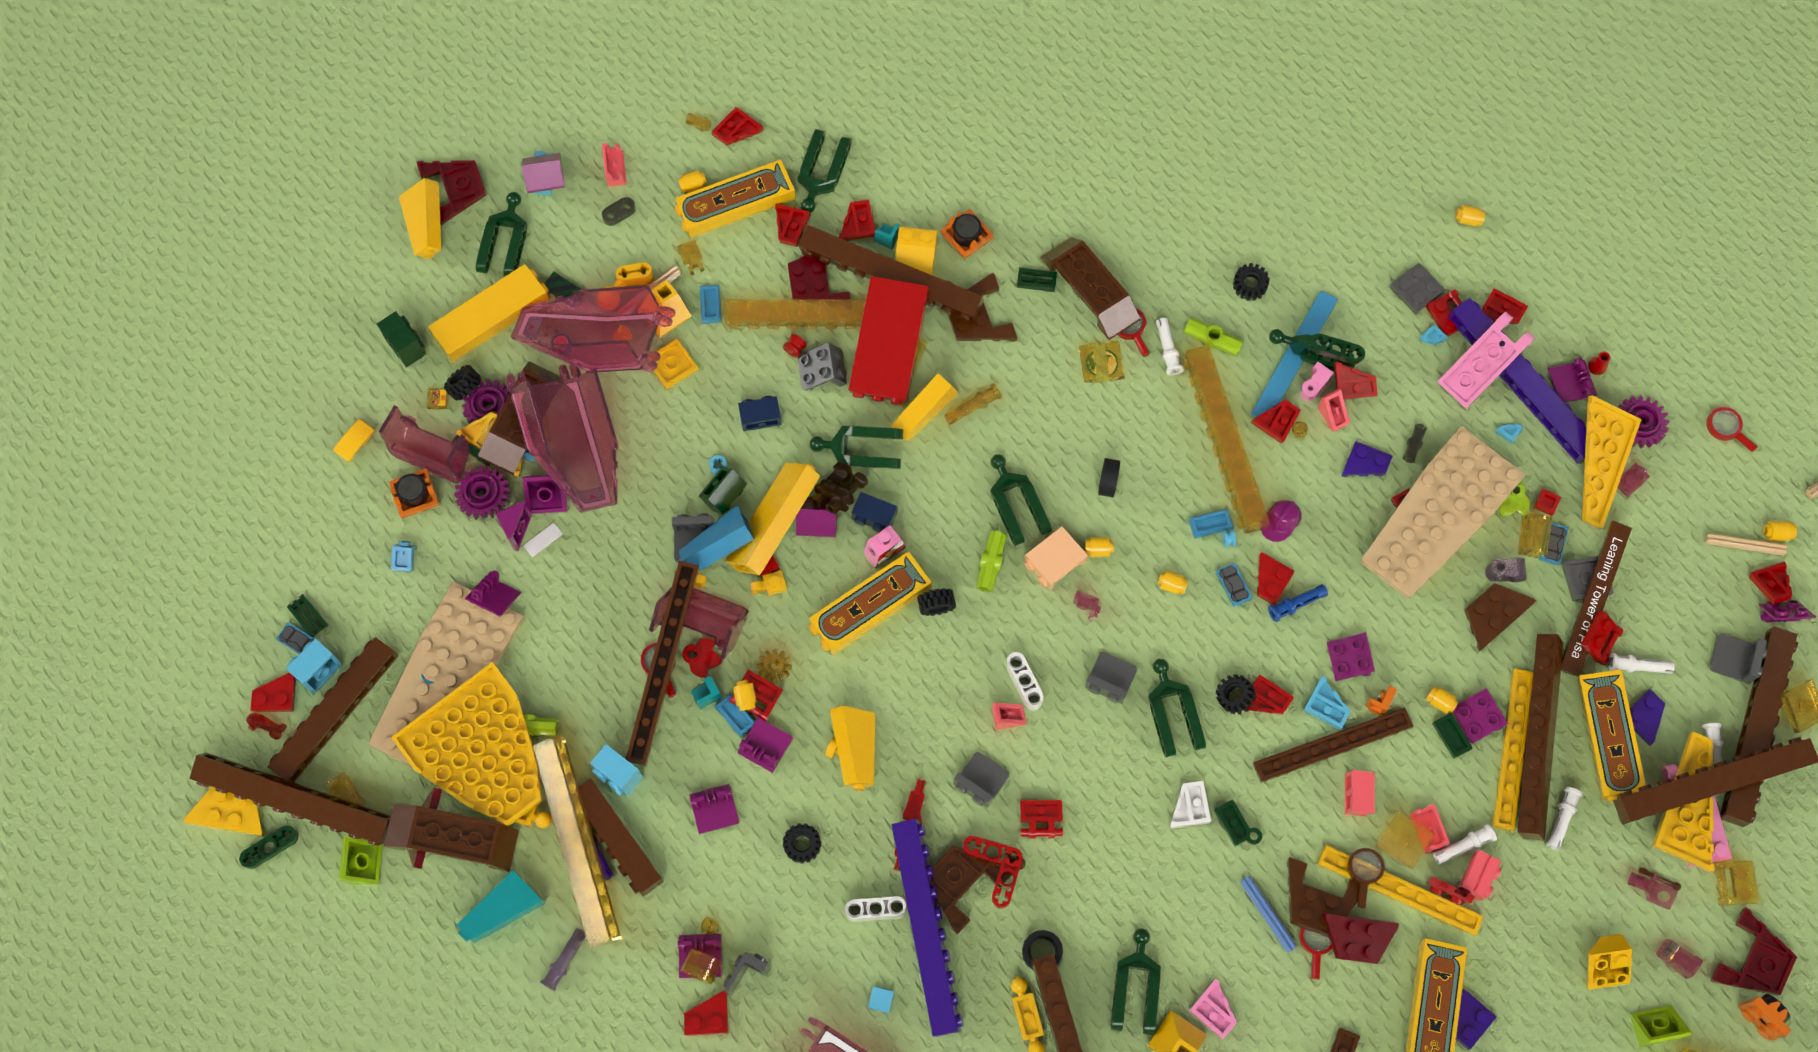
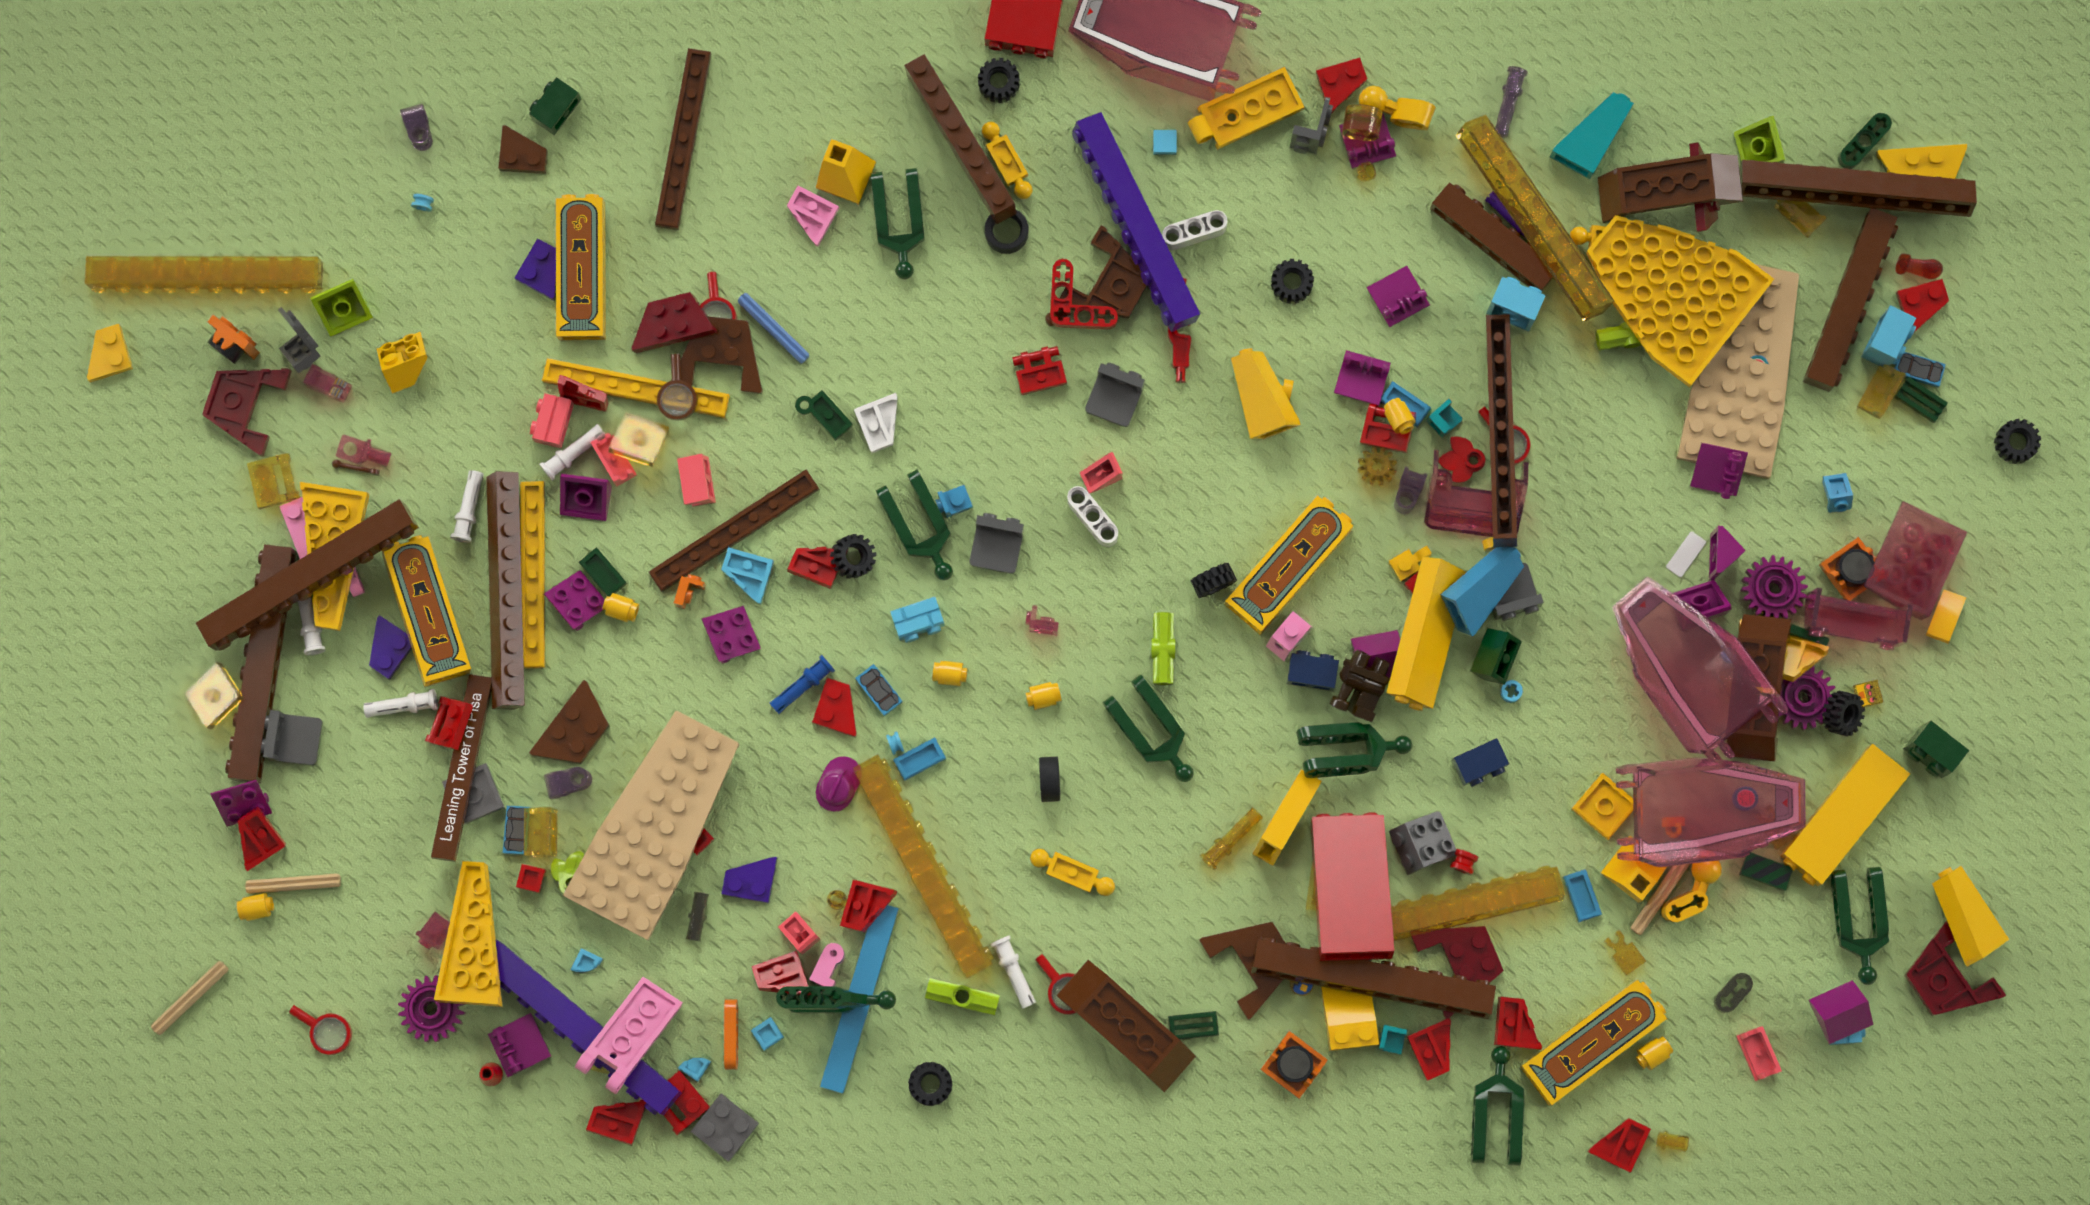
camera: 170 degrees right, 10 degrees up
light nougat panel [1024,527,1088,590] -> none
clear yellow slope [1079,341,1125,383] -> none
none -> dark grey bracket [278,307,321,373]
none -> magenta slope [560,474,612,521]
none -> orange beam [724,999,738,1070]
none -> medium azure tile [751,1017,784,1051]
none -> medium azure brick [890,597,945,643]
none -> dark azure bracket [935,485,973,518]
none -> yellow plate [1030,849,1115,896]
none -> yellow hinge [1187,67,1305,150]
none -> yellow beam [1359,86,1436,130]
none -> piece [1394,466,1428,514]
none -> clear yellow hinge [1856,364,1906,419]
none -> clear pink slope [1864,501,1967,620]
none -> black tyre [1994,419,2041,464]

